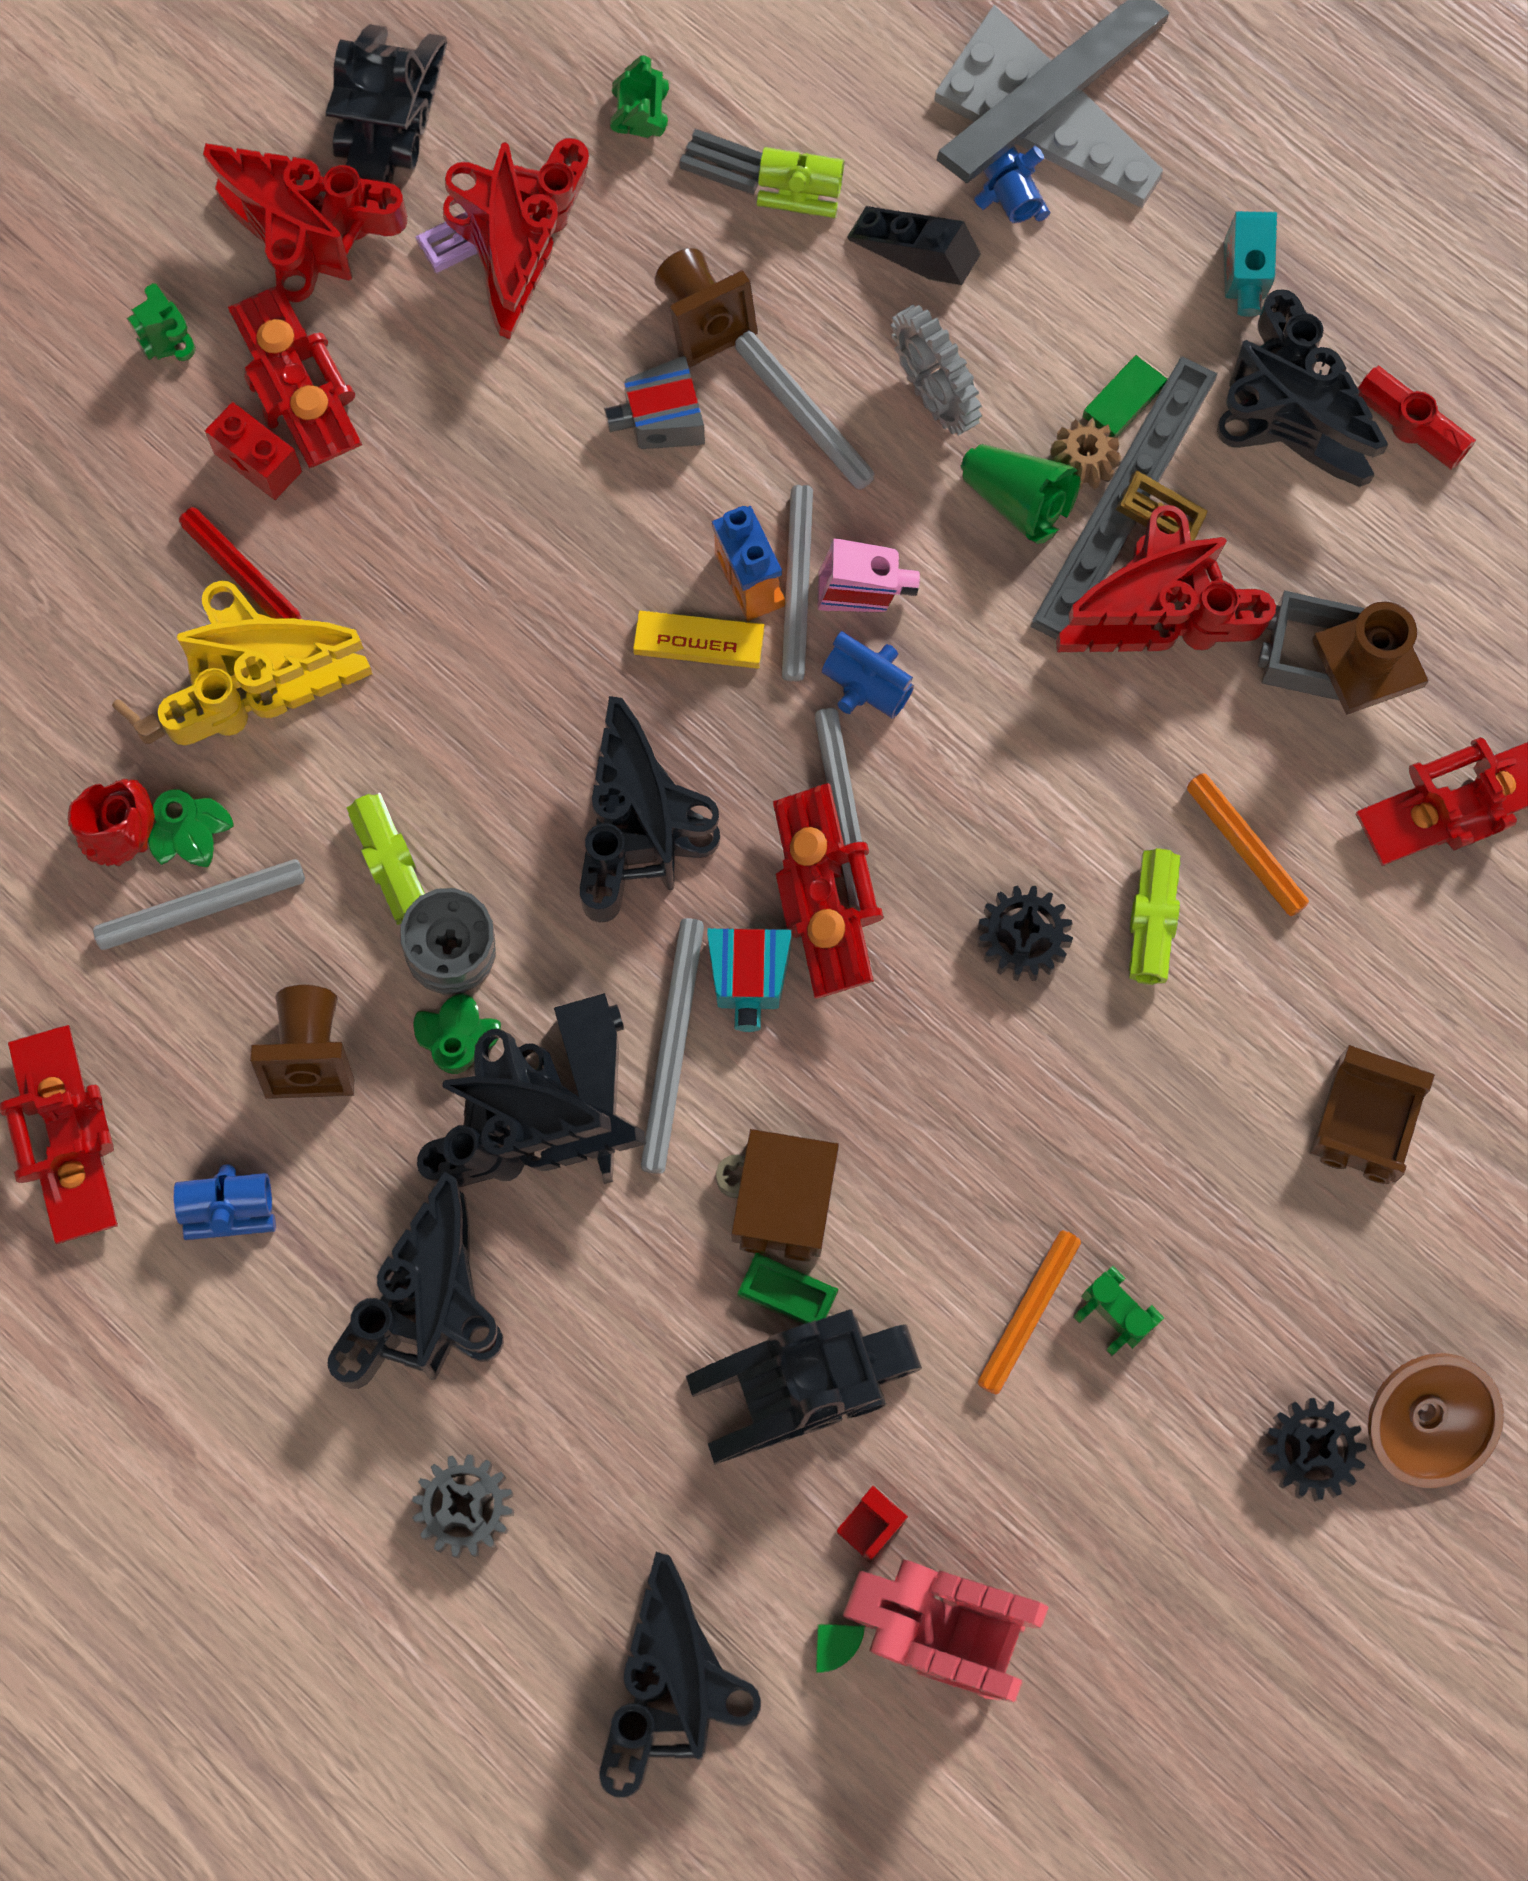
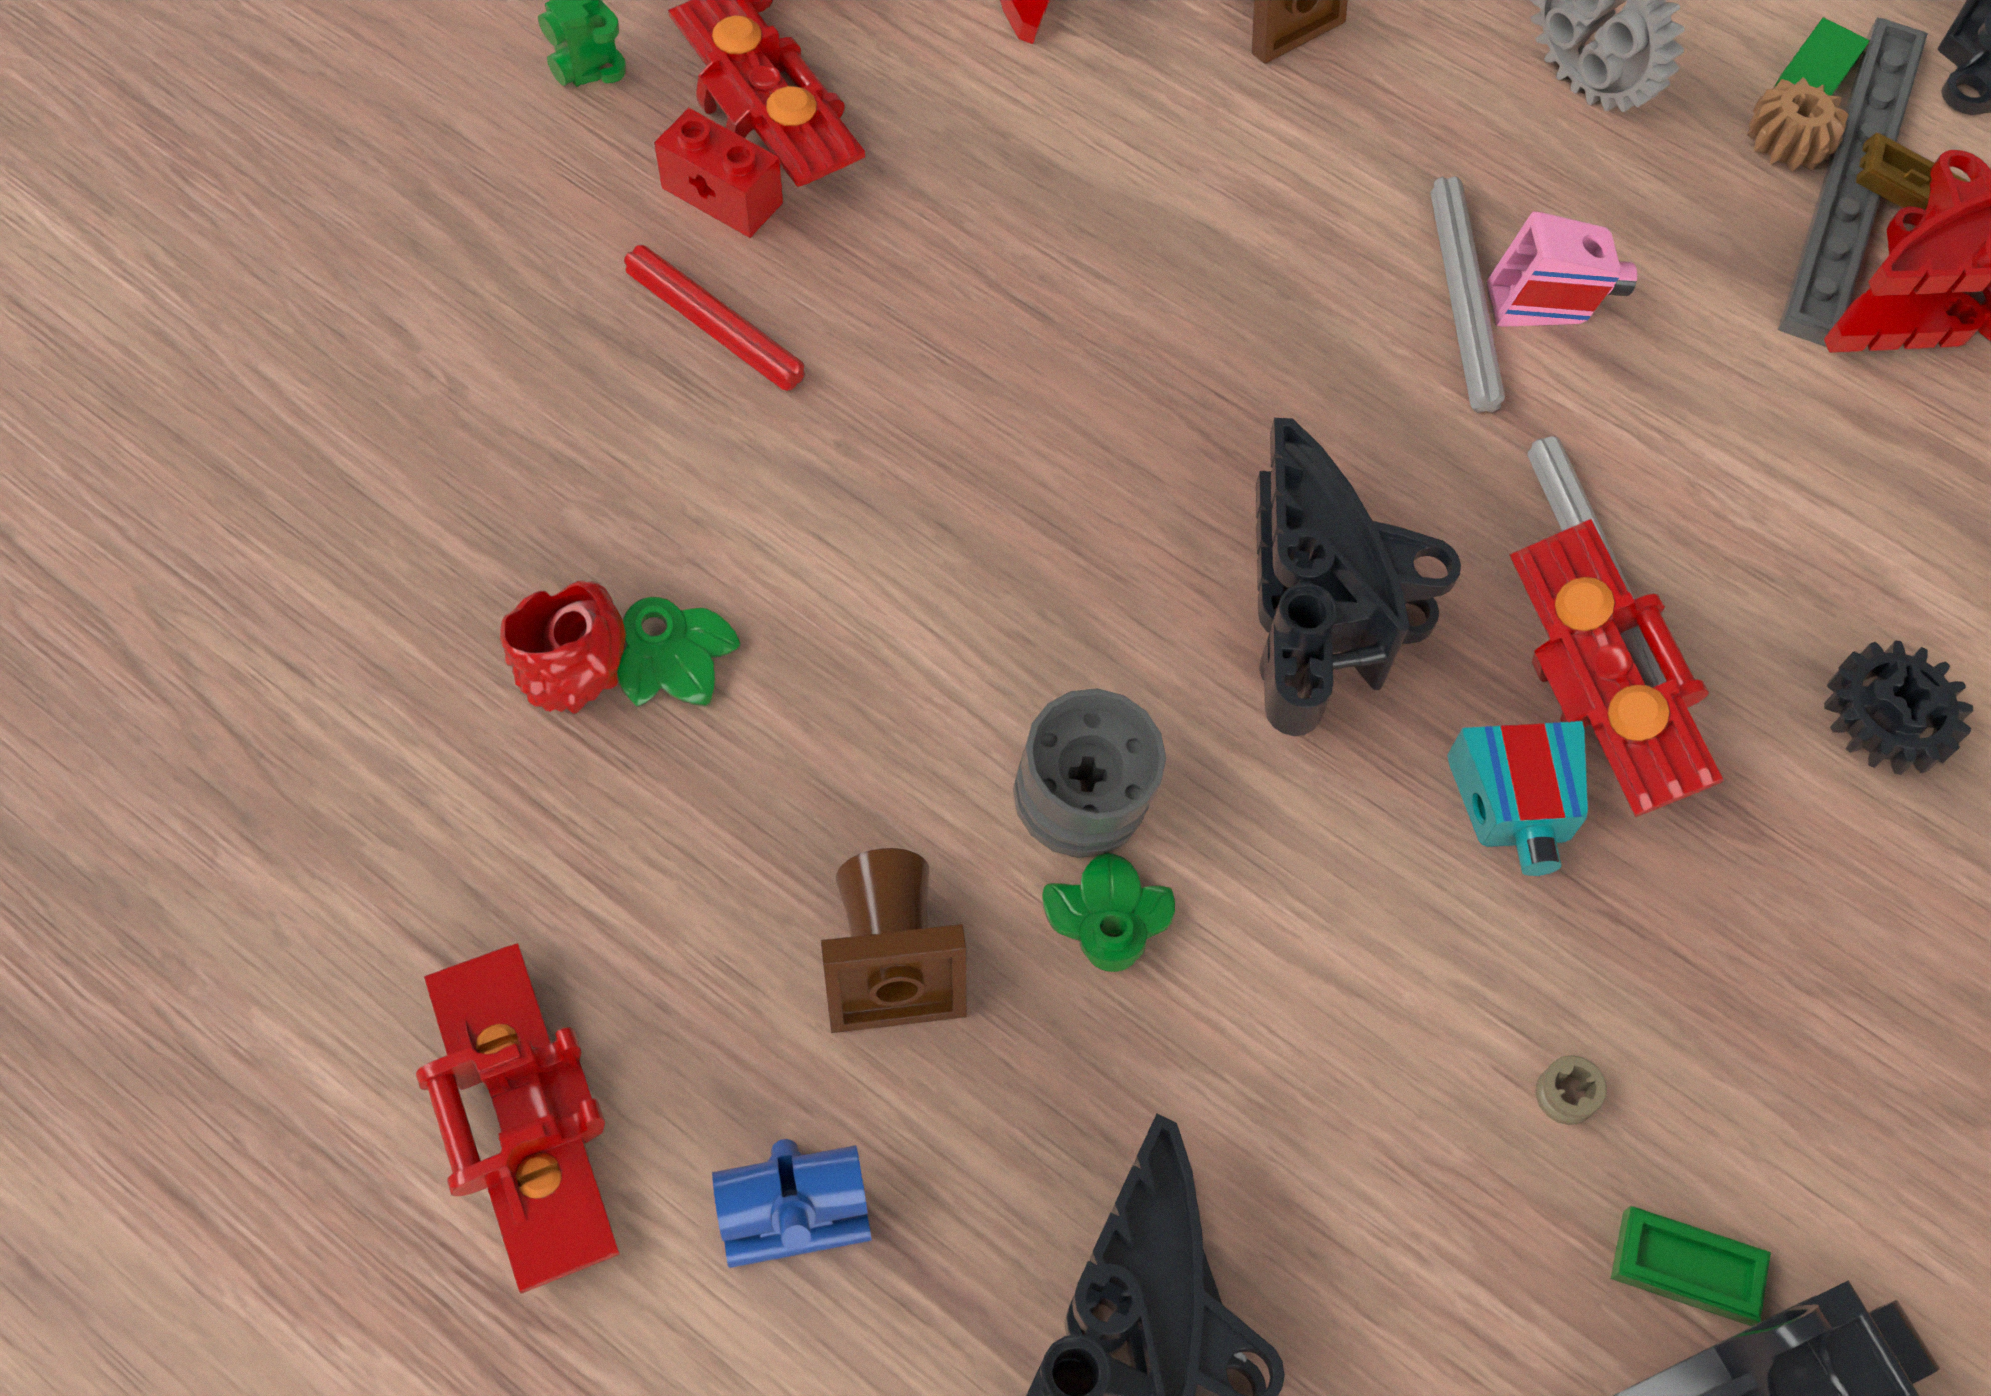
camera: 10 degrees left, 10 degrees down
light grey axle [93,859,305,950] -> none
medium nougat hand [112,699,166,744] -> none
yellow piece [158,581,373,745] -> none
lime piece [346,794,425,925] -> none
black piece [417,1029,646,1187] -> none
black slope [554,993,624,1184] -> none
torso [604,356,705,449] -> none
yellow tile [633,610,765,669] -> none
light grey axle [641,918,704,1174] -> none
blue hips [712,506,785,622] -> none
reddish brown panel [732,1129,839,1262] -> none
light grey axle [735,331,874,490] -> none
blue pin [822,631,914,719] -> none
green cone [961,444,1081,544] -> none

